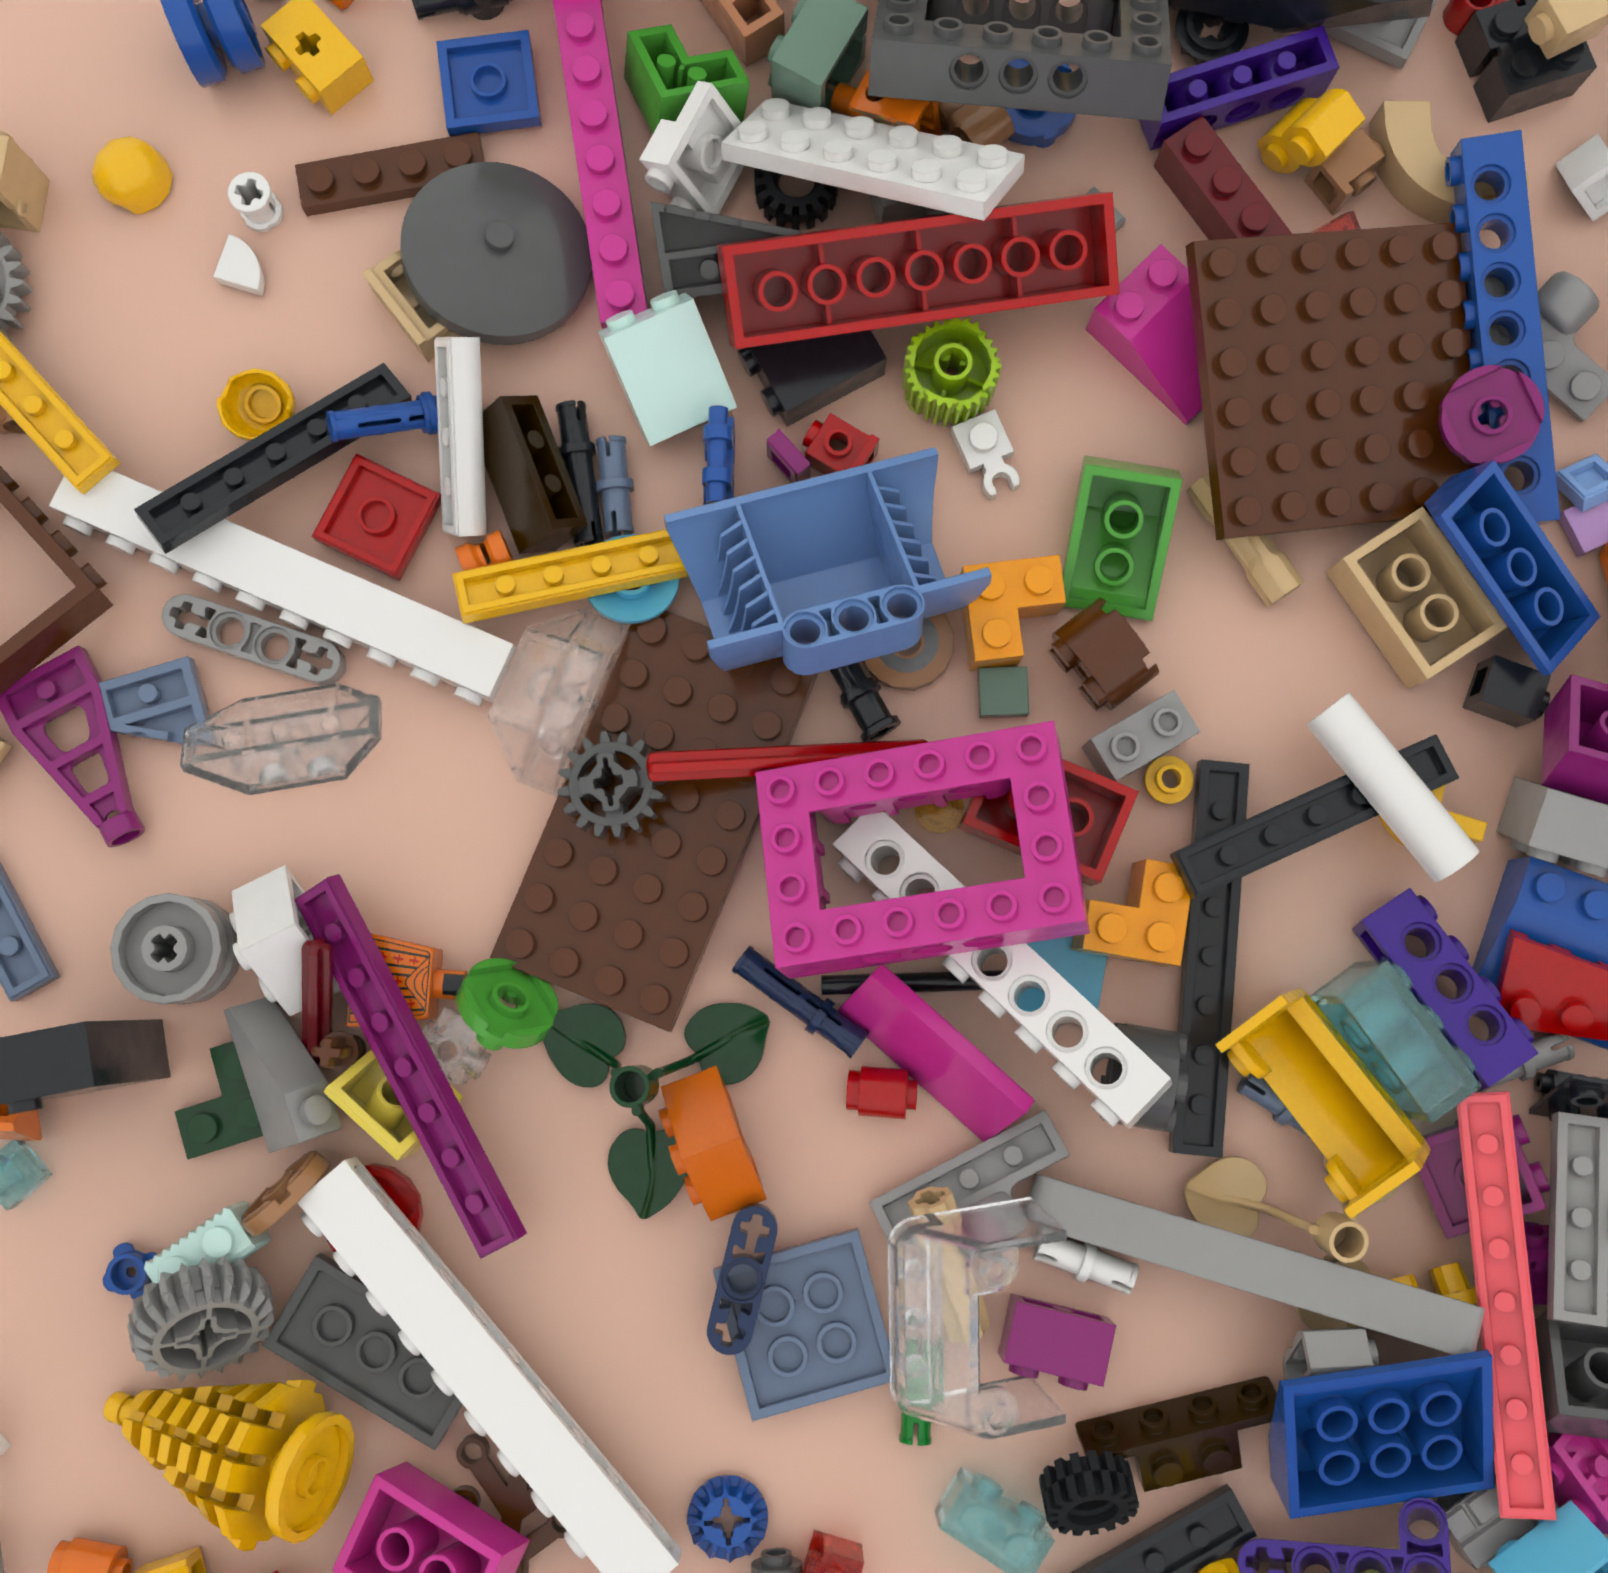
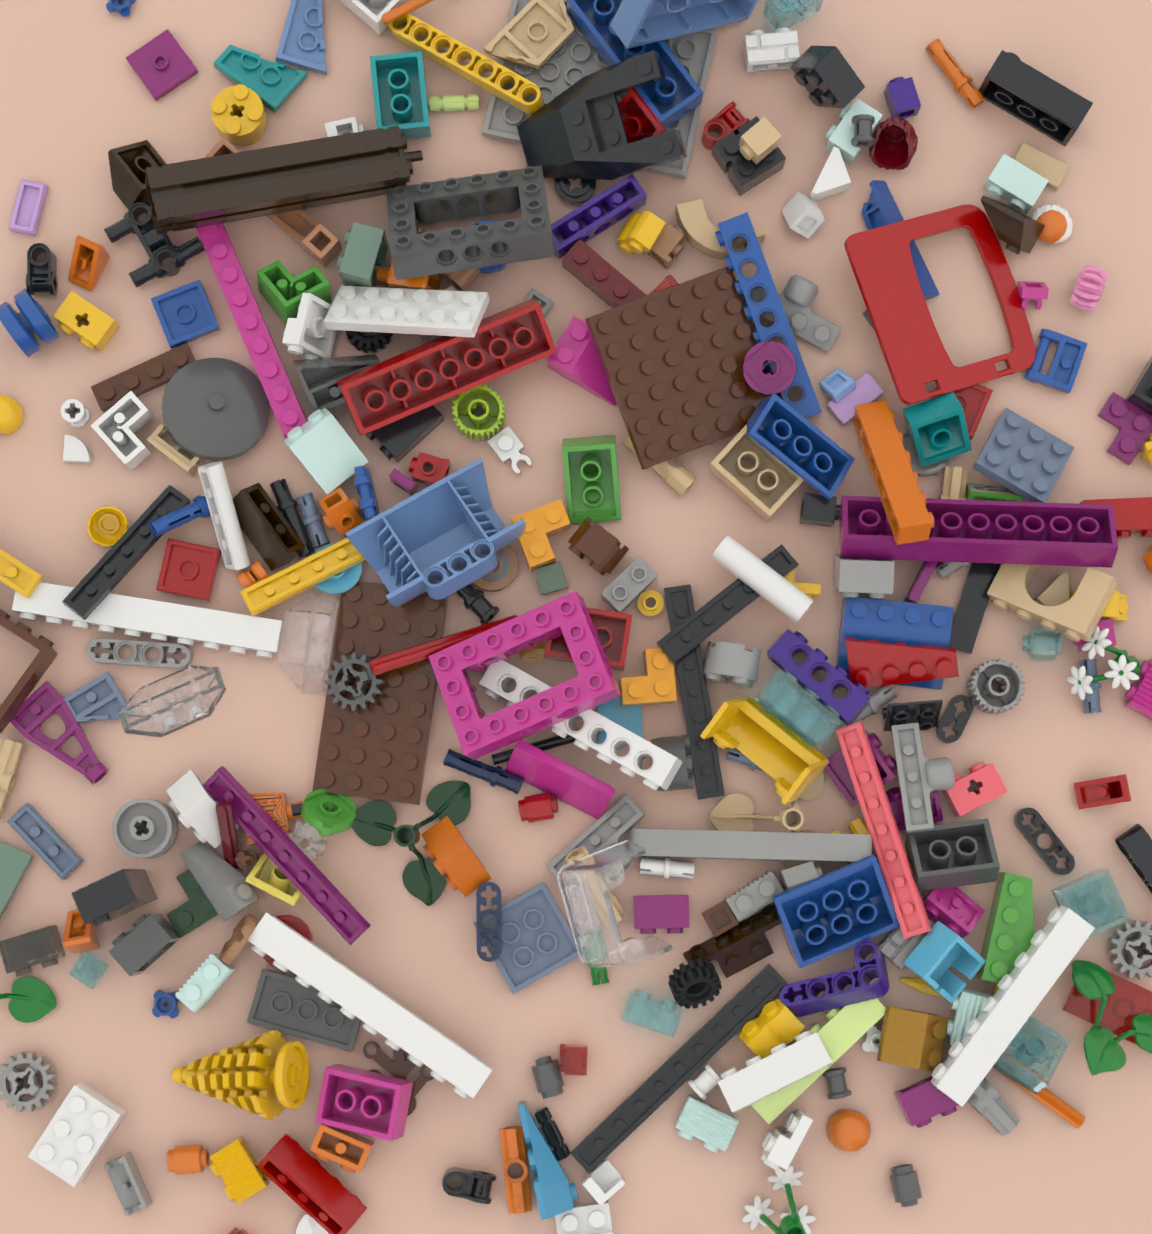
camera: 15 degrees left, 0 degrees up
light grey gear [127,1256,275,1381] -> none
blue gear [687,1475,768,1563] -> none
none -> white brick [90,391,154,471]
none -> dark grey brick [108,913,181,976]
none -> orange brick [318,487,363,536]
none -> reddish brown tile [701,900,739,937]
none -> light grey brick [703,641,761,688]
none -> light grey brick [724,871,784,922]

